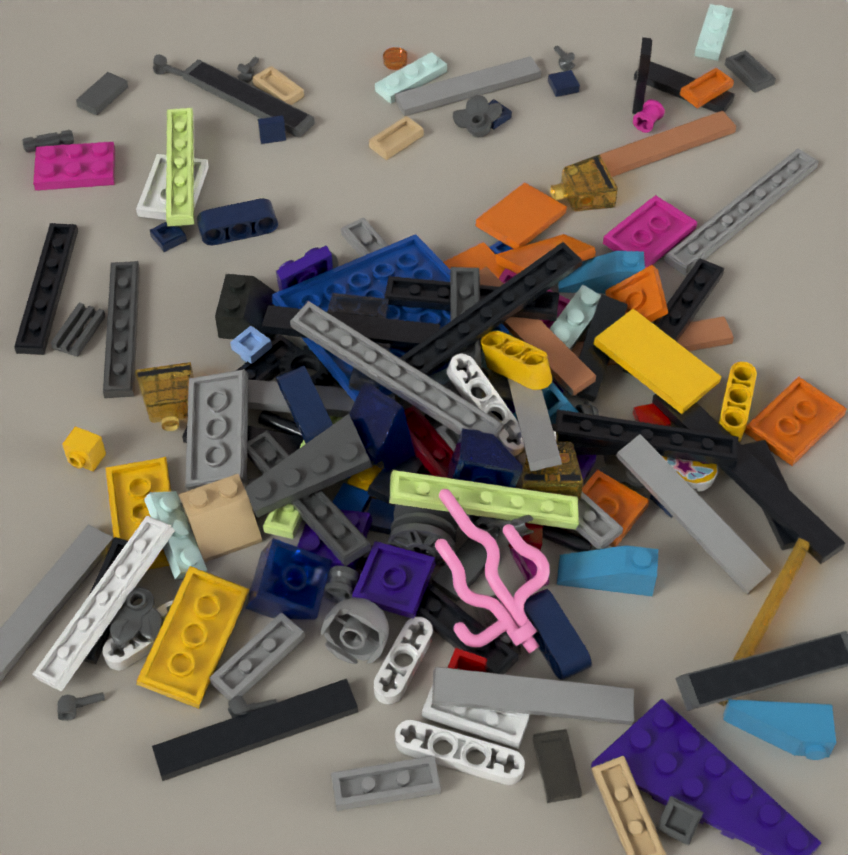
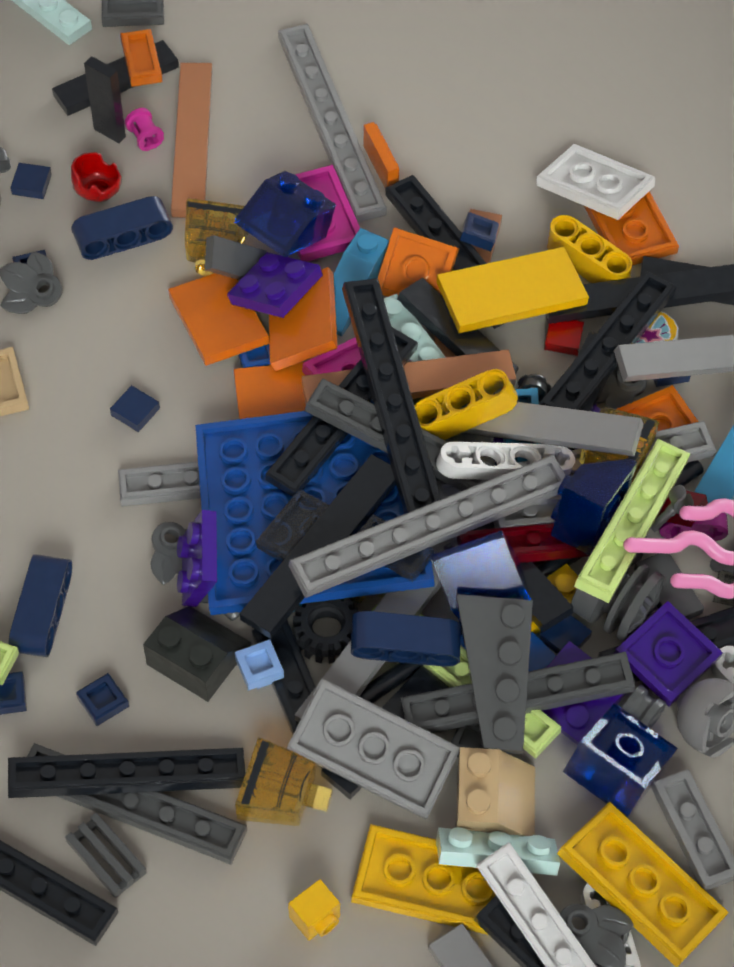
camera: 65 degrees left, 5 degrees up
none -> black tile [8,748,246,798]
none -> red hair [71,152,122,202]
none -> dark blue beam [71,196,173,260]
none -> dark blue tile [76,673,129,726]
none -> dark blue tile [110,385,160,432]
none -> dark grey tile [205,235,267,280]
none -> dark purple plate [227,252,323,318]
none -> clear blue slope [234,171,336,258]
none -> orange tile [363,122,399,188]
none -> dark blue tile [460,212,499,252]
none -> white tile [537,144,655,220]

